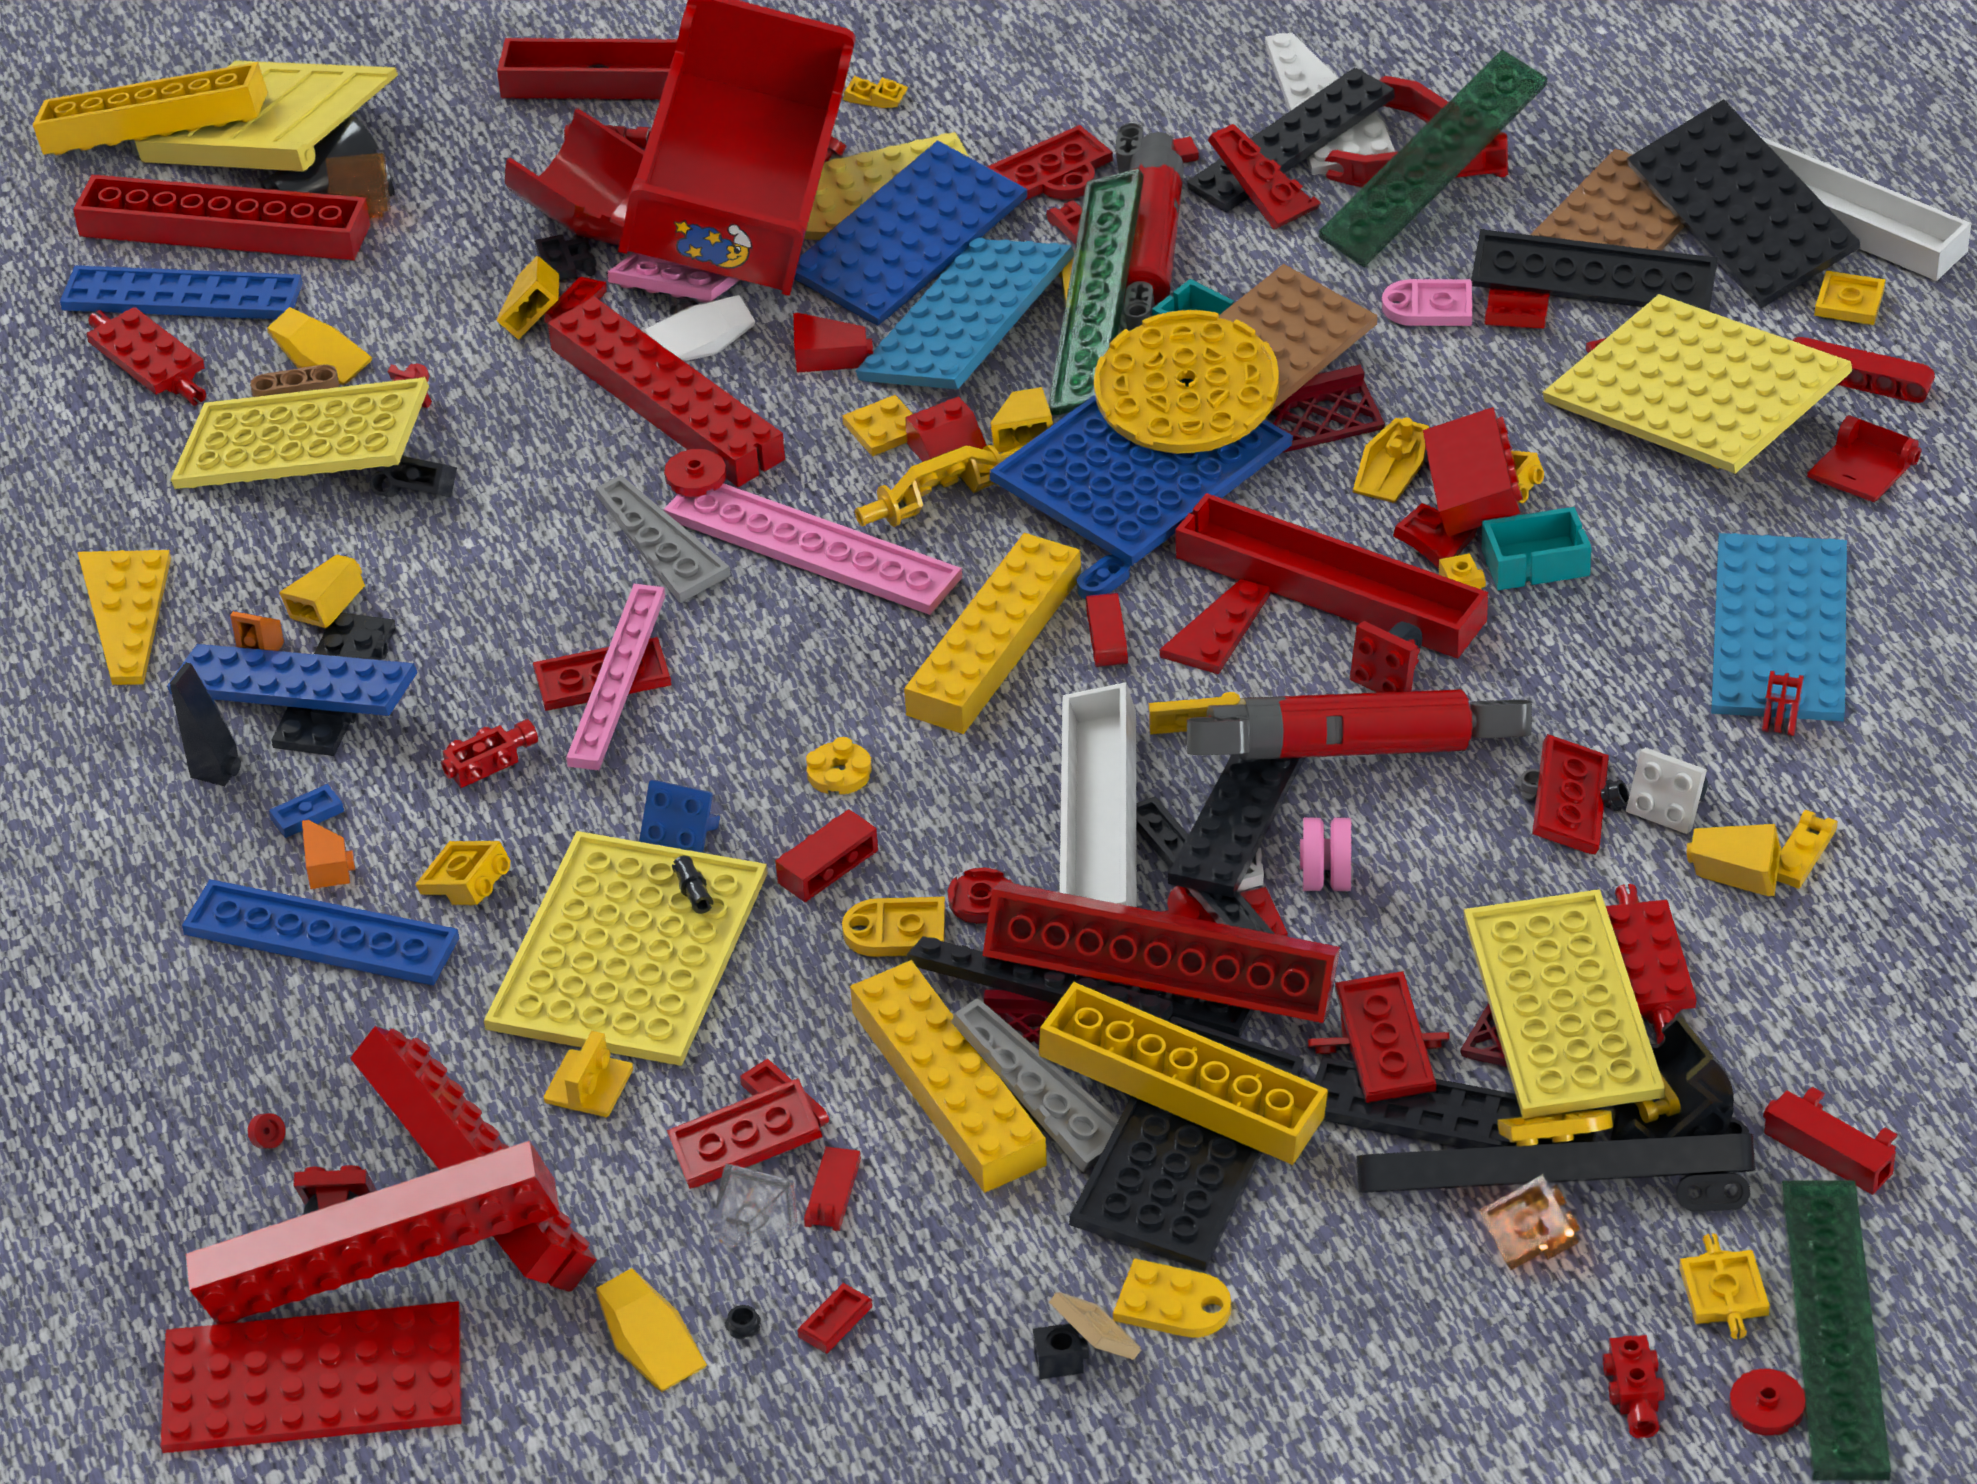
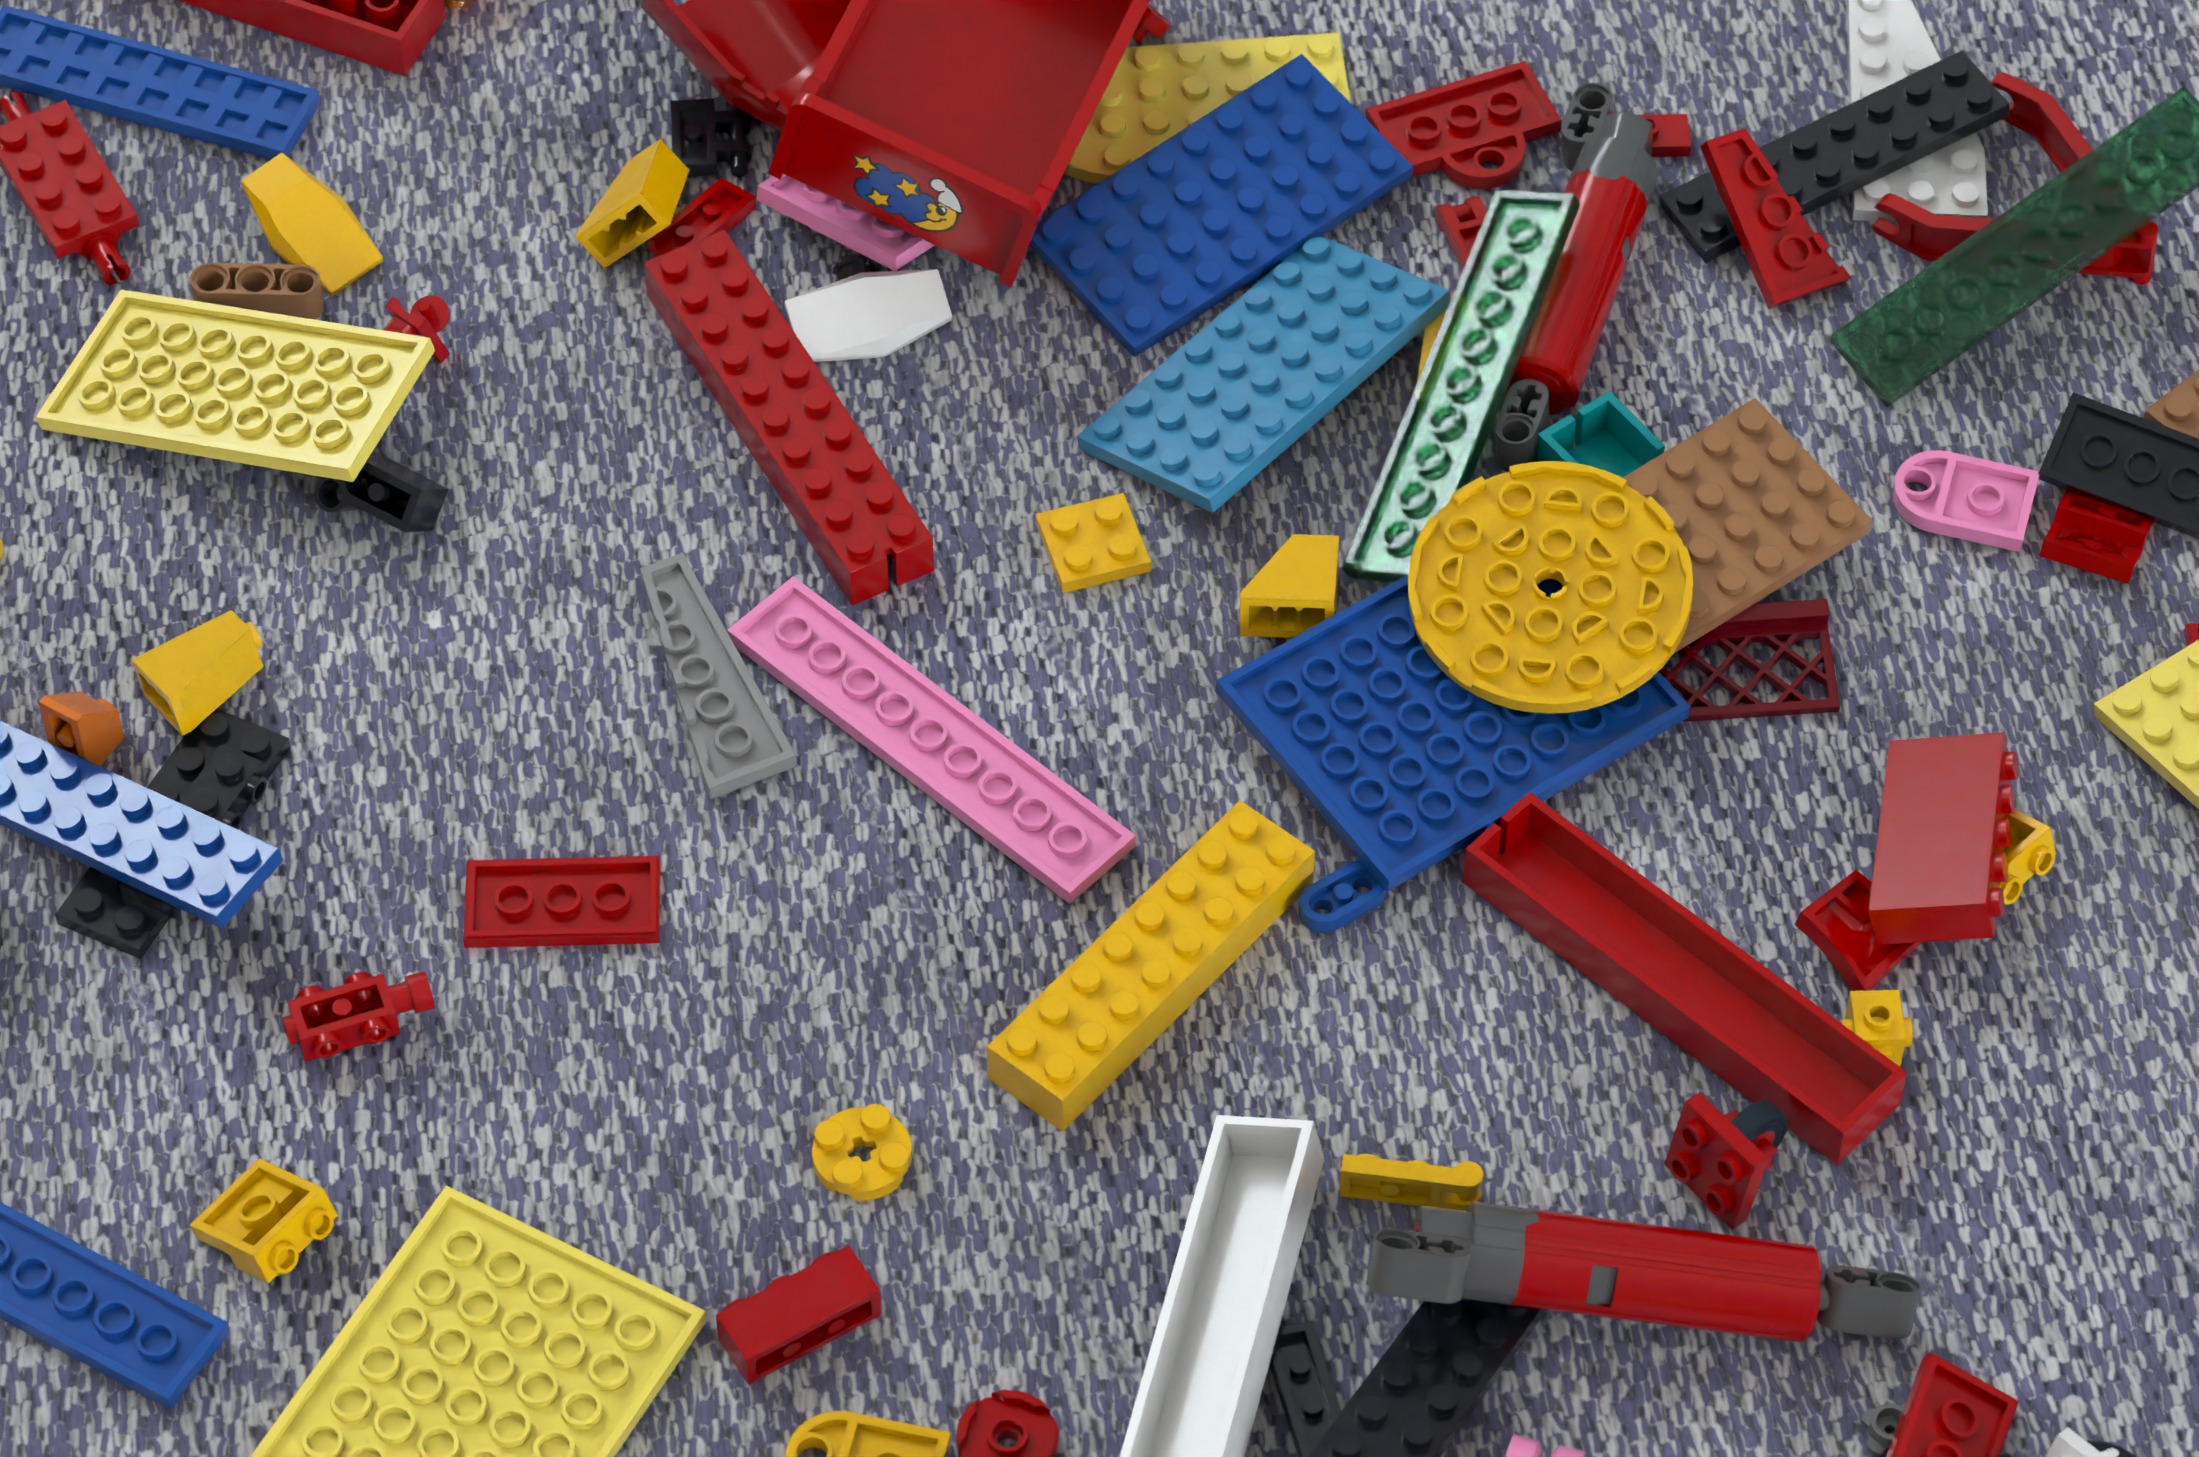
camera: 10 degrees right, 10 degrees up
blue plate [269,784,344,838] -> none
orange slope [302,820,355,889] -> none
bright pink plate [566,584,665,771] -> none
blue bracket [639,780,720,853] -> none
red plate [664,449,726,497] -> none
black pin [672,856,714,914] -> none
red slope [793,313,873,372] -> none
yellow plate [855,445,1023,527] -> none
red slope [905,396,987,462] -> none
red beam [1086,593,1128,667] -> none
red wing [1160,579,1270,674] -> none
yellow piece [1353,417,1429,503] -> none
teal piece [1481,506,1592,591] -> none

